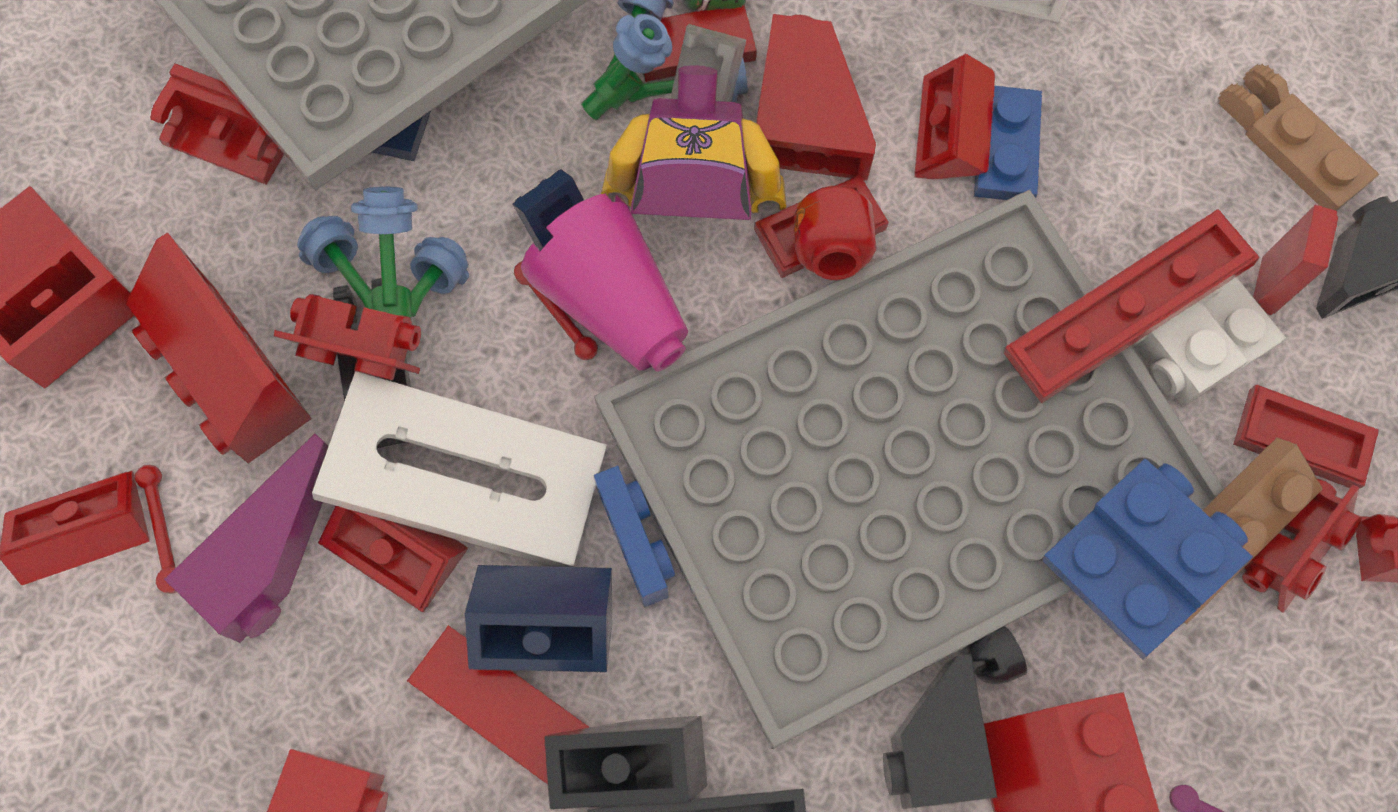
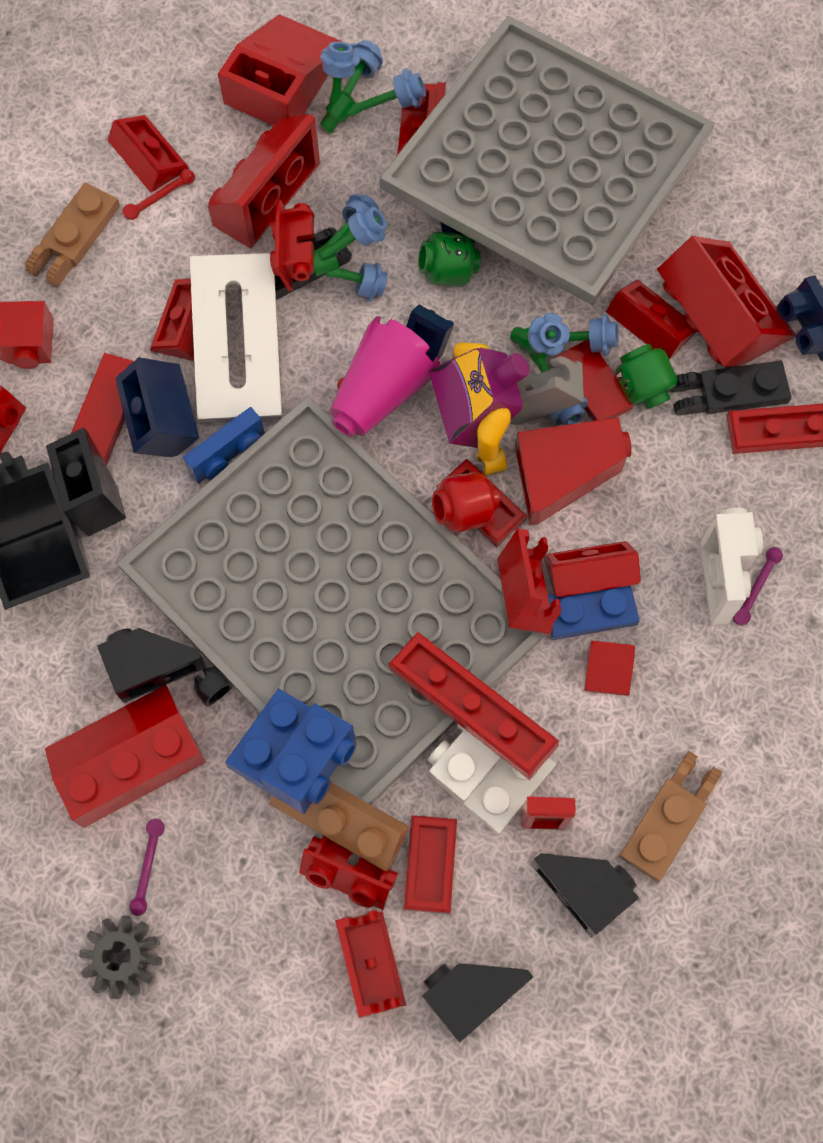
camera: 75 degrees right, 0 degrees up
magenta slope [164,433,329,643] -> none
none -> medium nougat hinge [25,182,120,287]
none -> medium blue plant [320,40,426,134]
none -> green head [418,232,481,287]
none -> red hinge [497,528,561,634]
none -> red slope [584,641,635,696]

